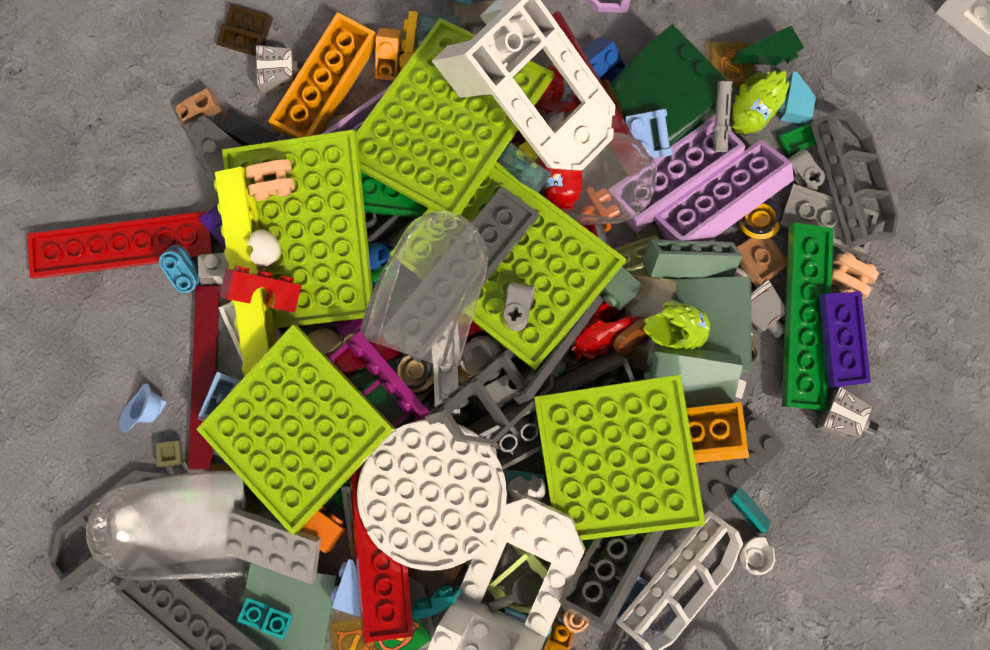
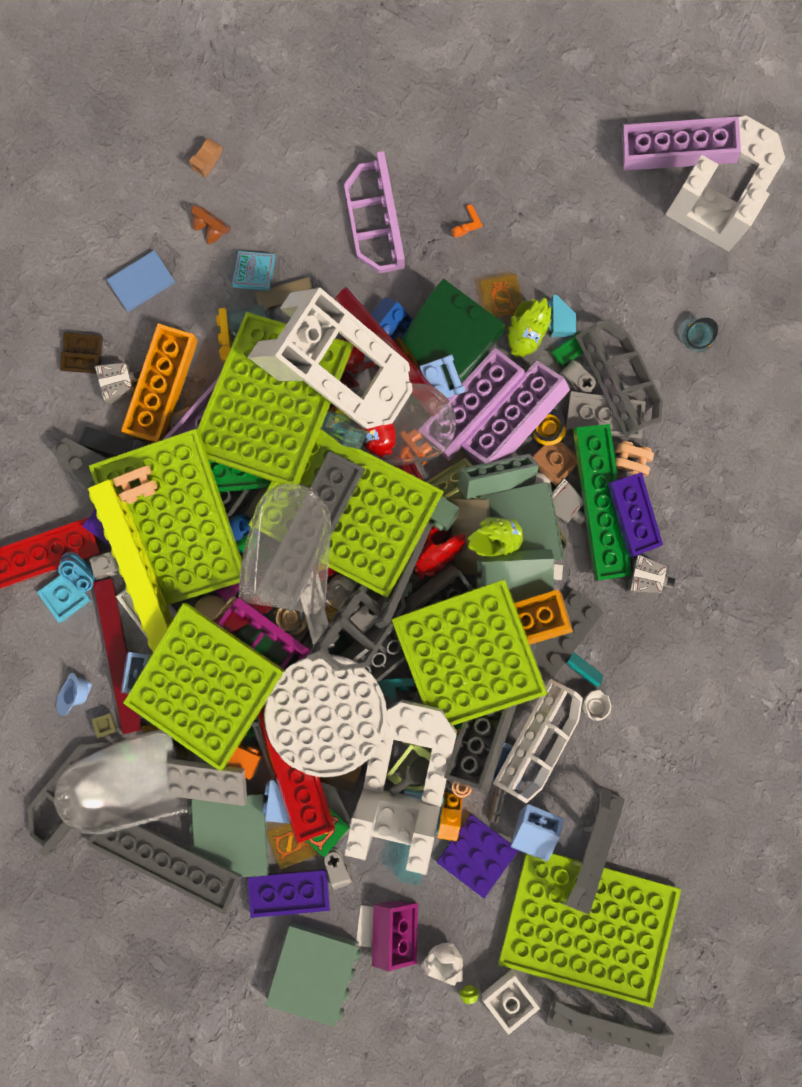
camera: 15 degrees left, 5 degrees up
medium nougat leg [175,88,223,126] -> none
red arch [220,265,302,313] -> none
teal slope [237,596,293,640] -> none
white hair [247,229,281,268] -> none
light orange slope [375,28,402,81] -> none
teal slope [411,586,461,620] -> none
light grey piece [504,282,535,331] -> none
white hair [507,475,547,502] -> none
dark orange tile [613,318,650,356] -> none
light grey pin [713,81,732,152] -> none
dark green slope [730,26,804,65] -> none
none -> medium azure tile [37,575,92,623]
none -> clear light blue piece [682,317,718,352]

